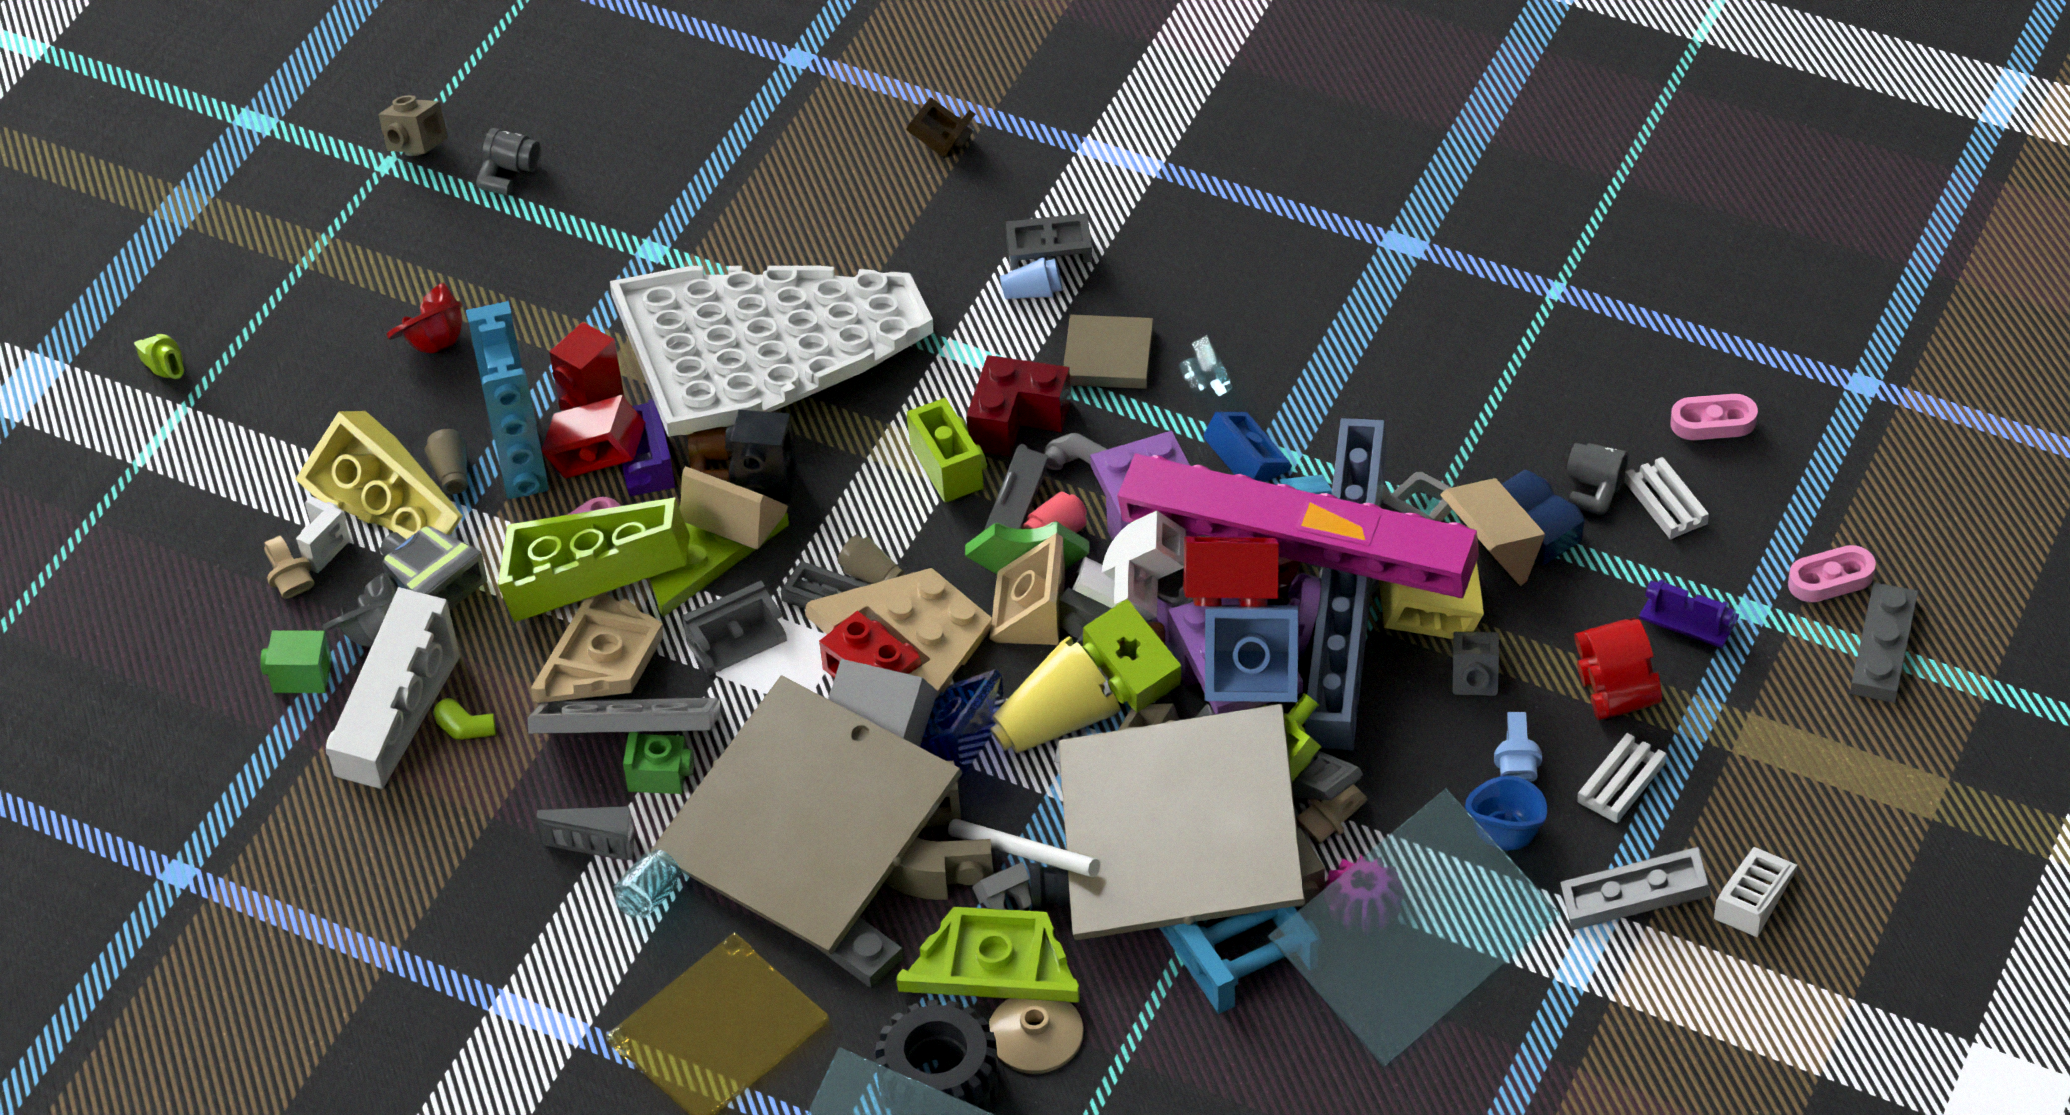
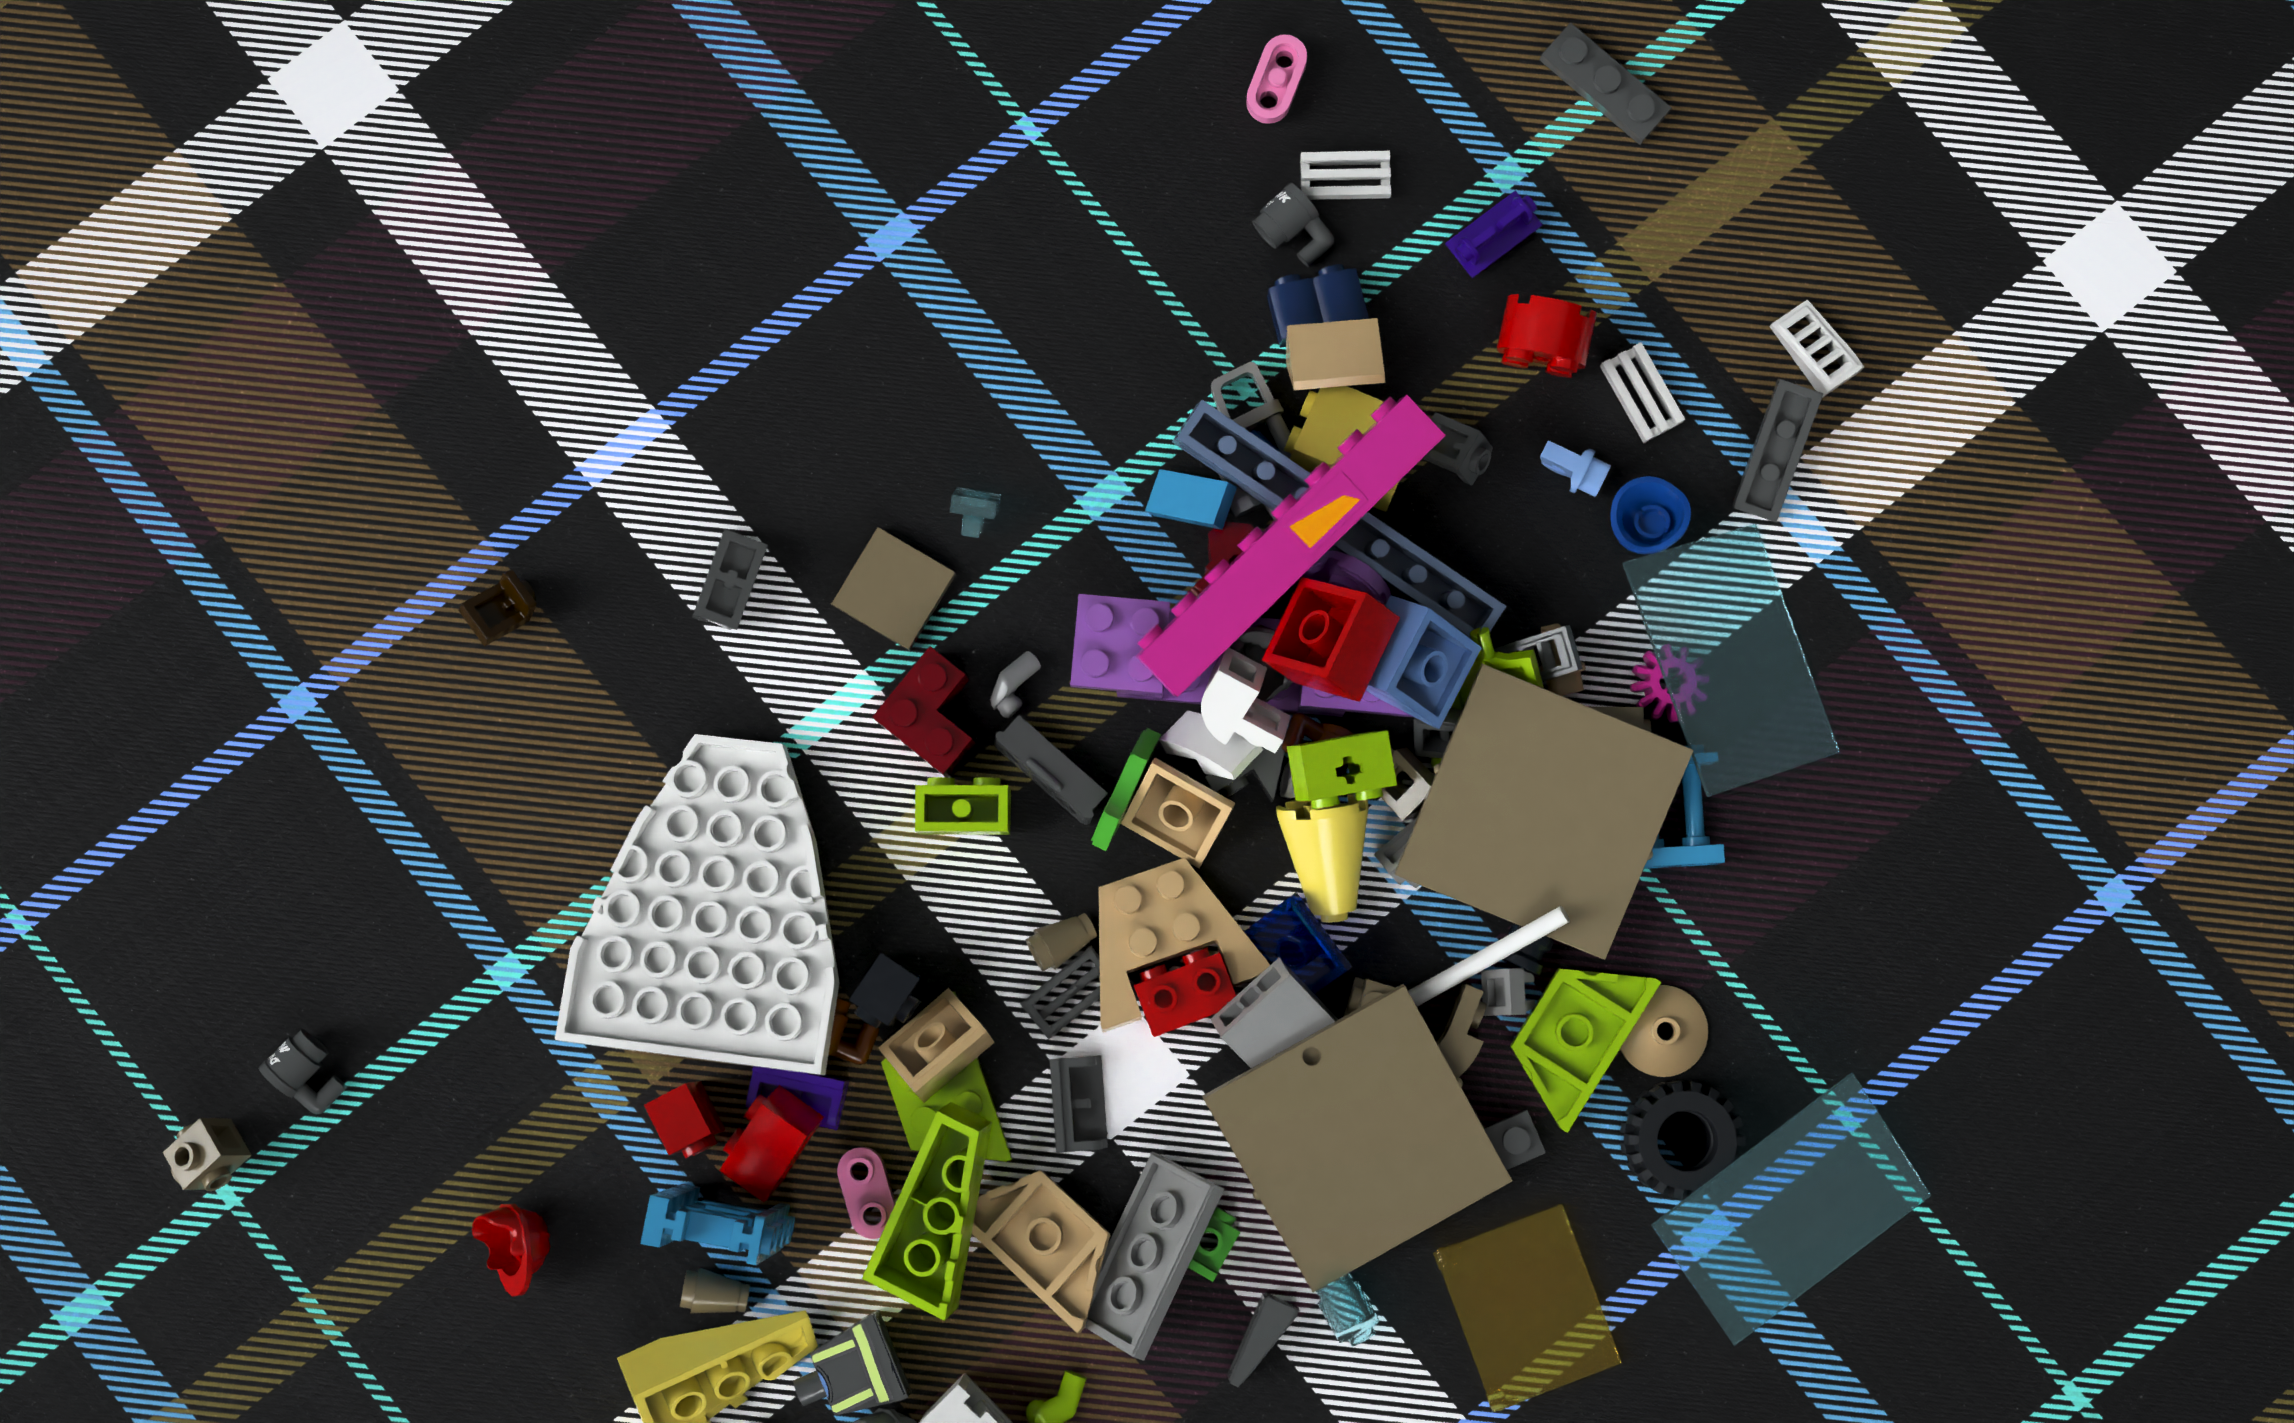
camera: 65 degrees left, 35 degrees up
light blue cone [1000,257,1063,300] -> none
coral brick [1022,492,1087,533] -> none
blue slope [1203,412,1292,482] -> none
bright pink plate [1788,545,1876,602] -> none

